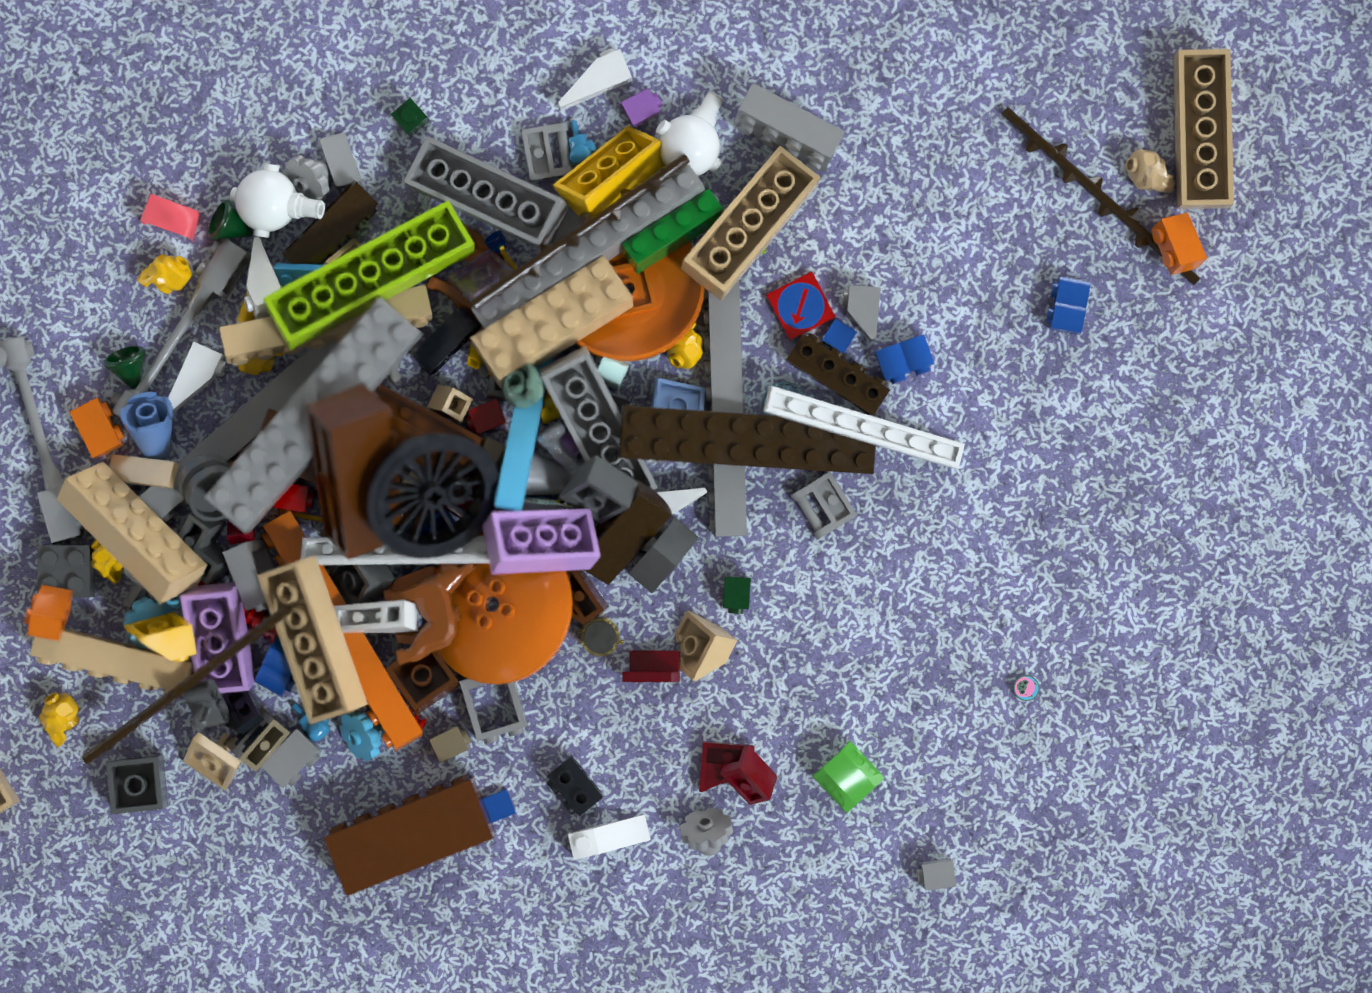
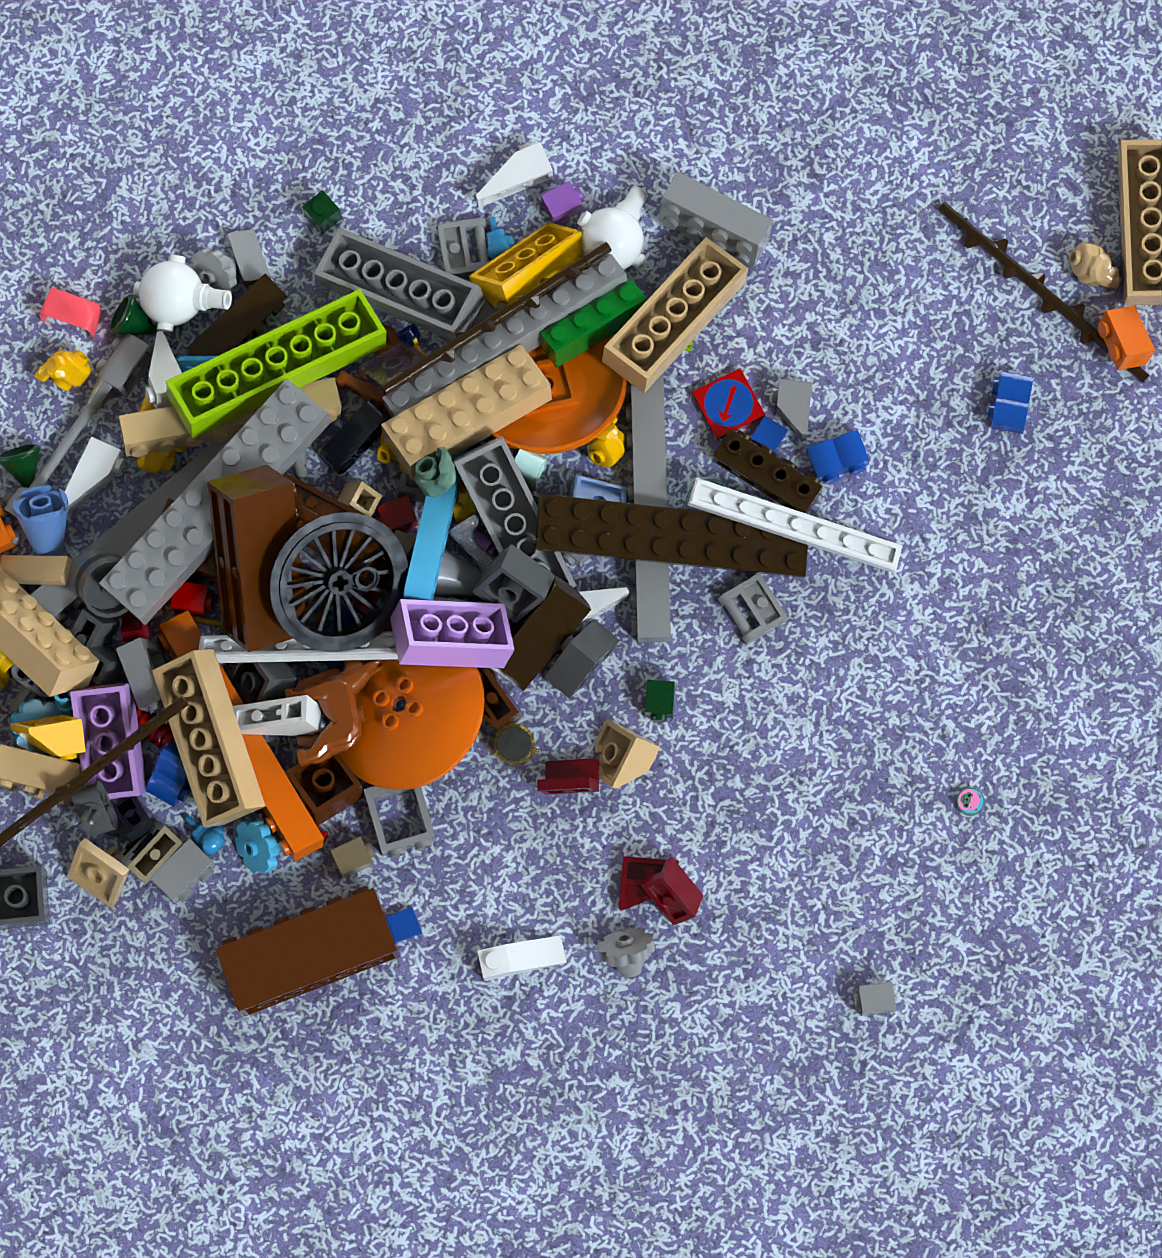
camera: 10 degrees right, 10 degrees down
black brick [546,755,604,817] -> none
bright green slope [812,741,884,813] -> none

